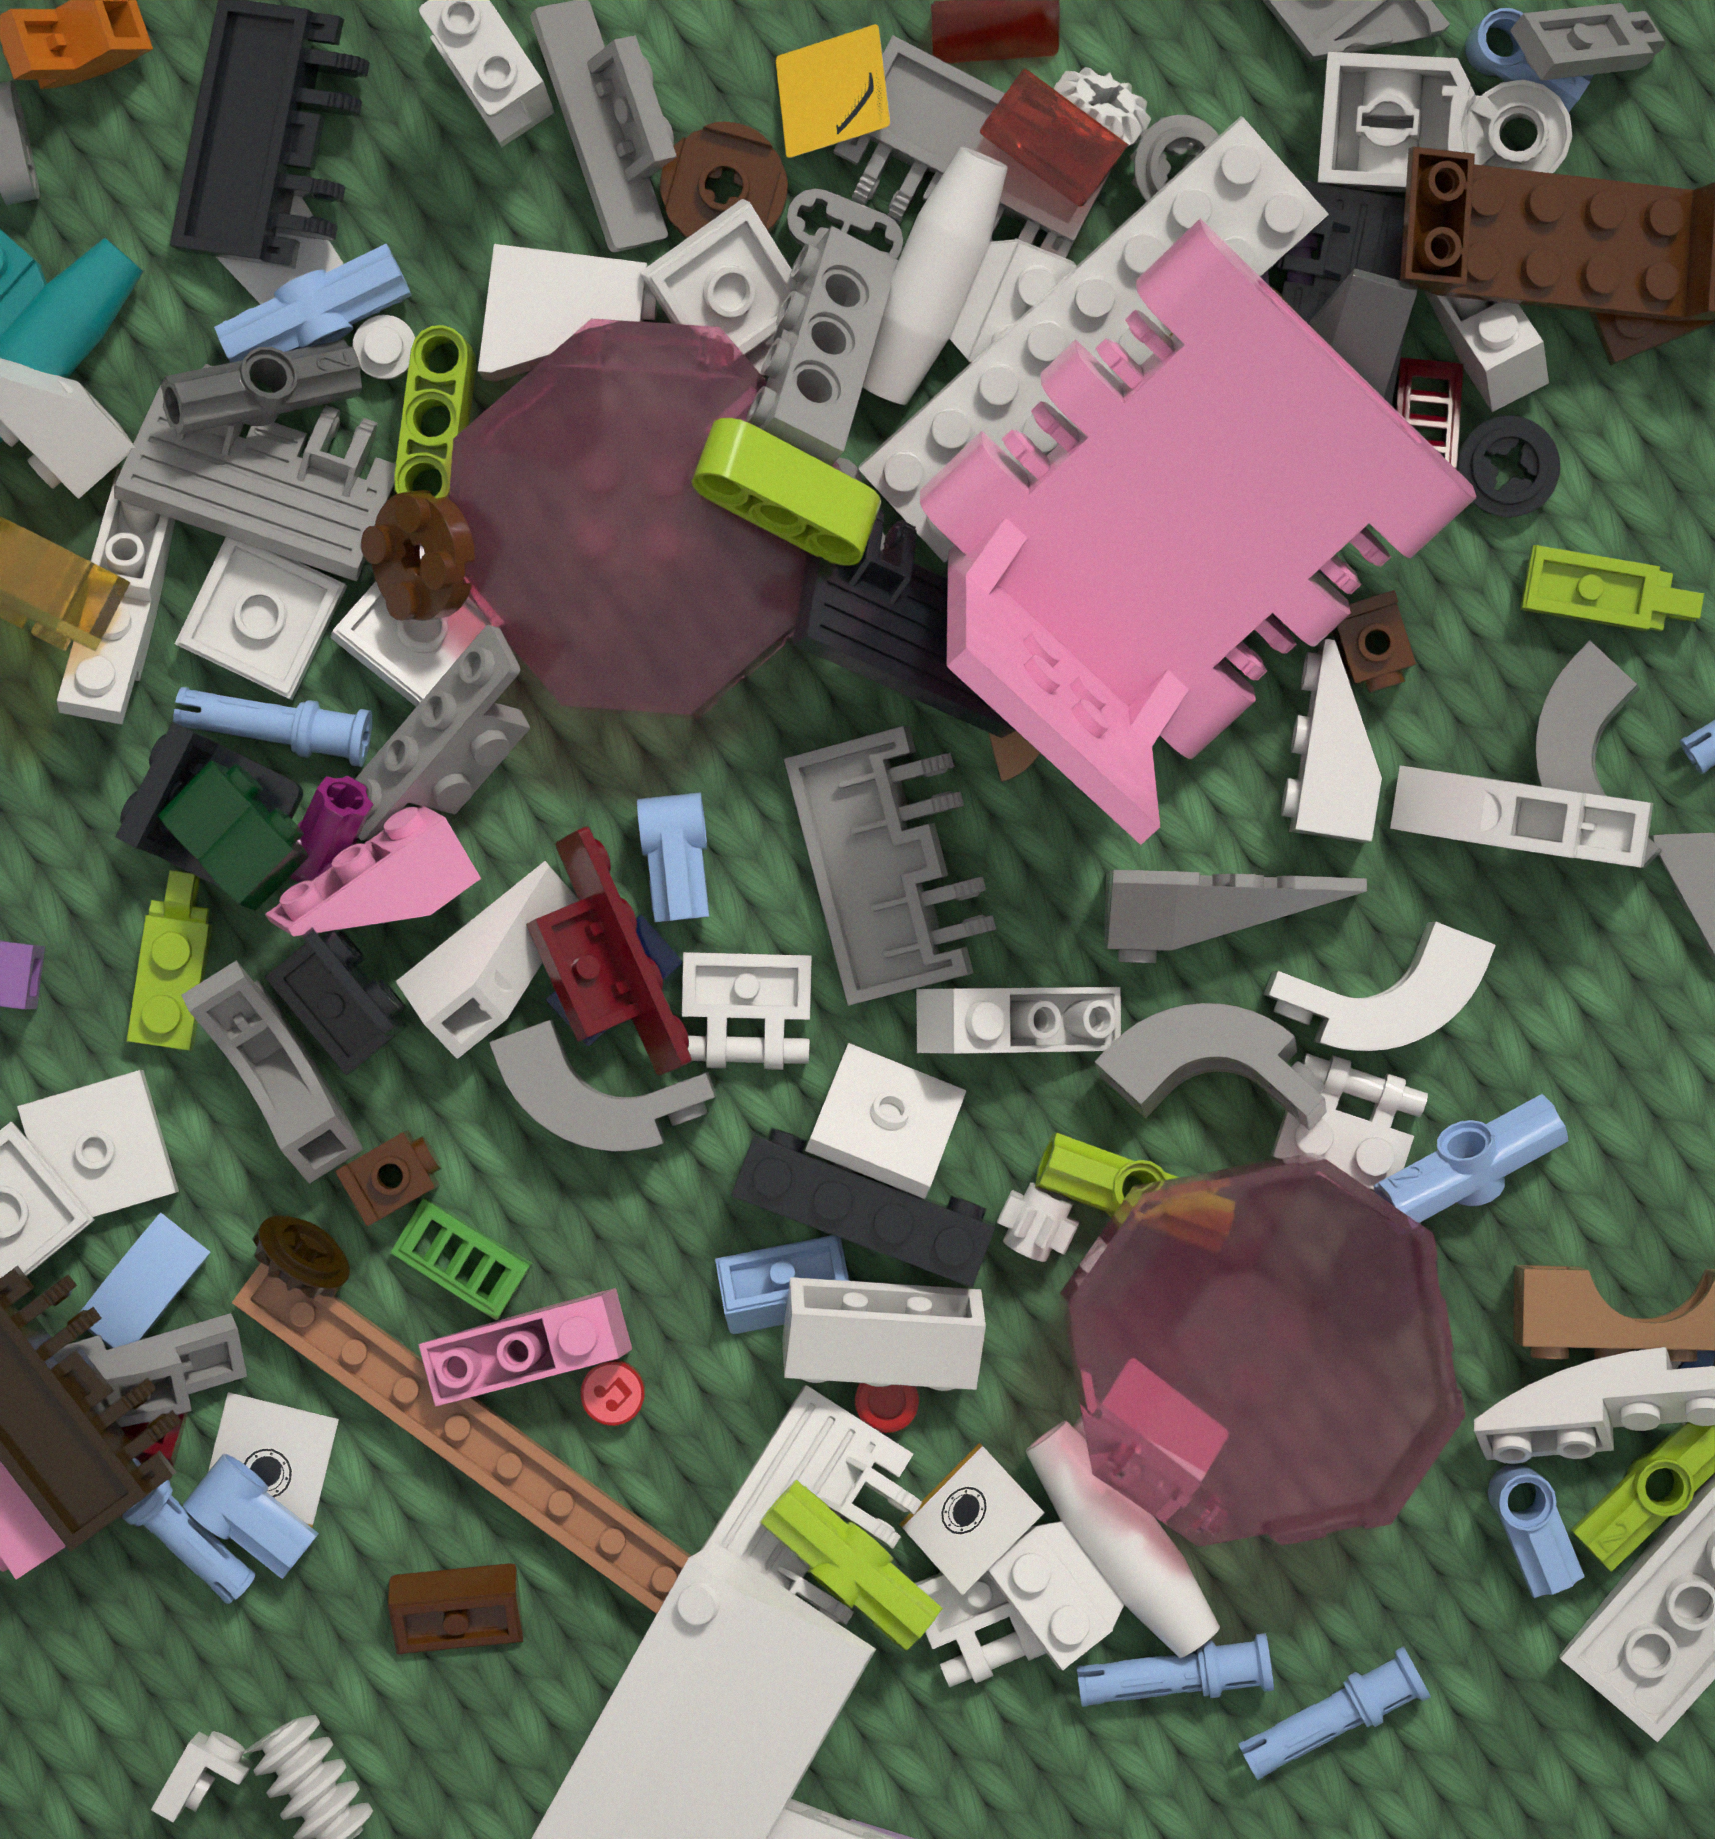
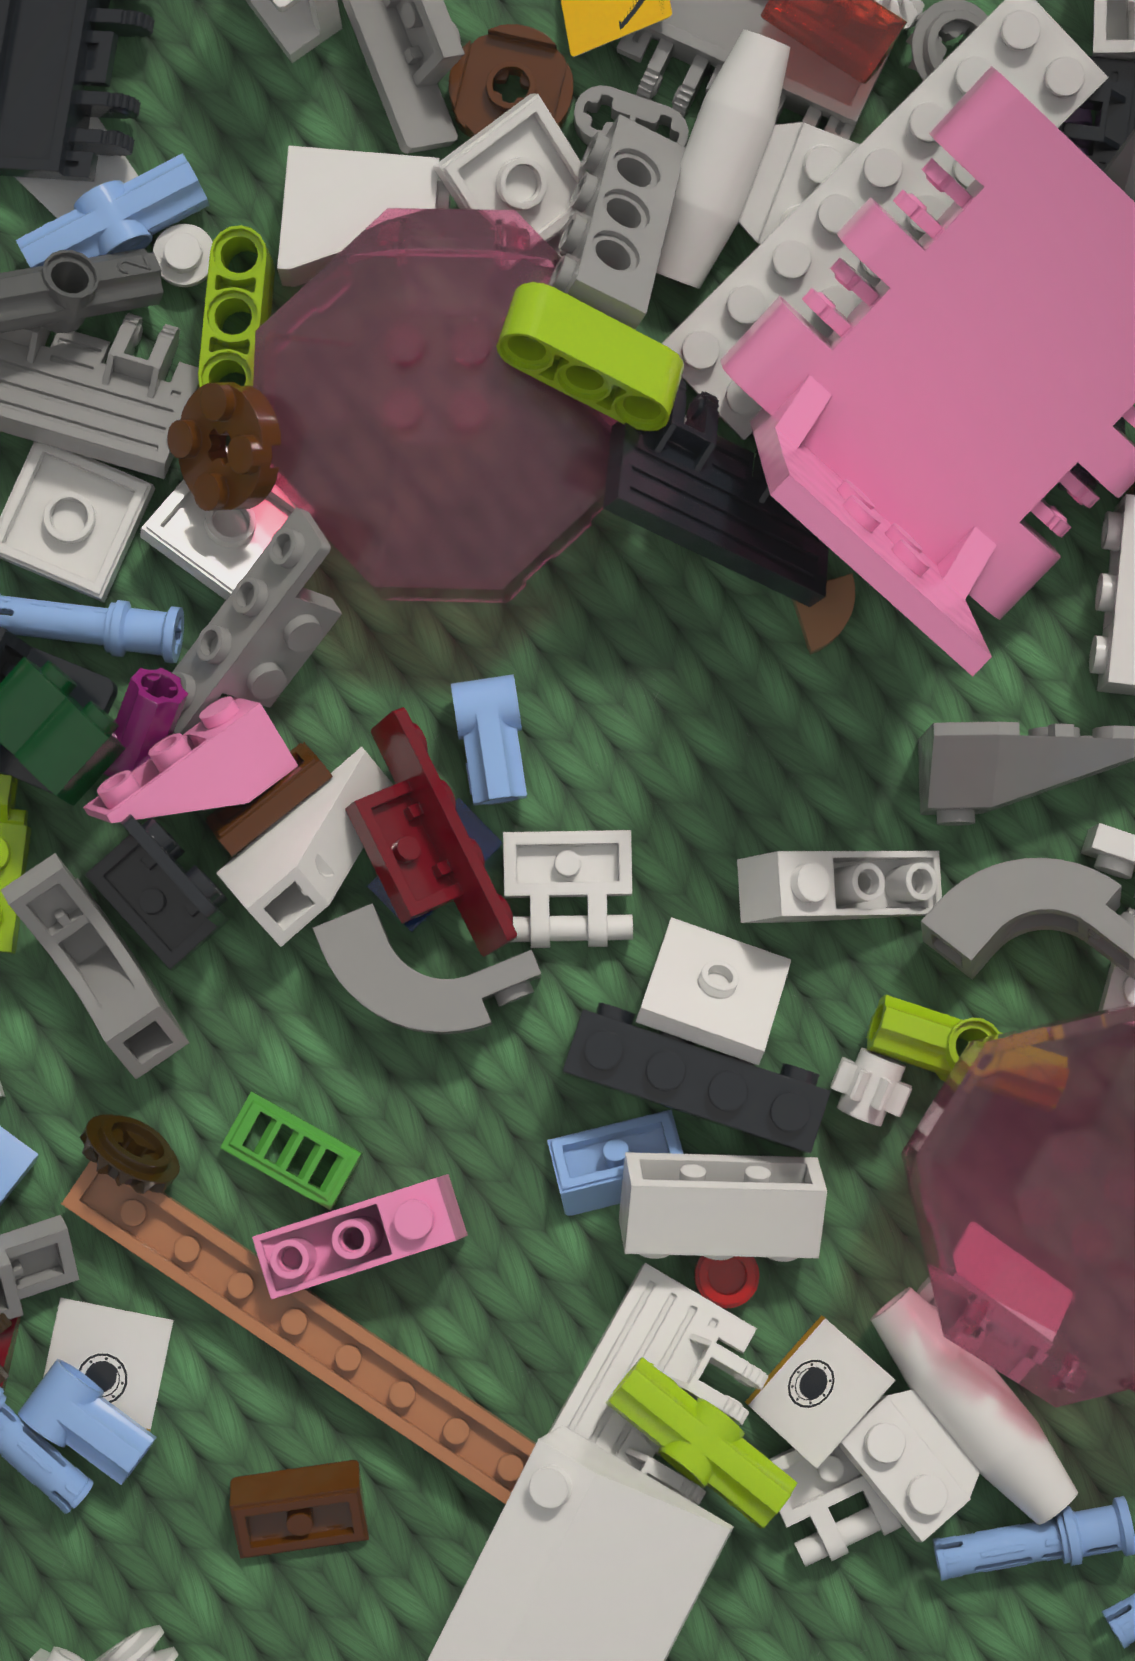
camera: 10 degrees left, 5 degrees down
reddish brown brick [335,1130,442,1227] -> none
coral tile [580,1360,645,1426] -> none
light grey hinge [784,726,996,1006] -> none
none -> reddish brown tile [205,742,333,856]

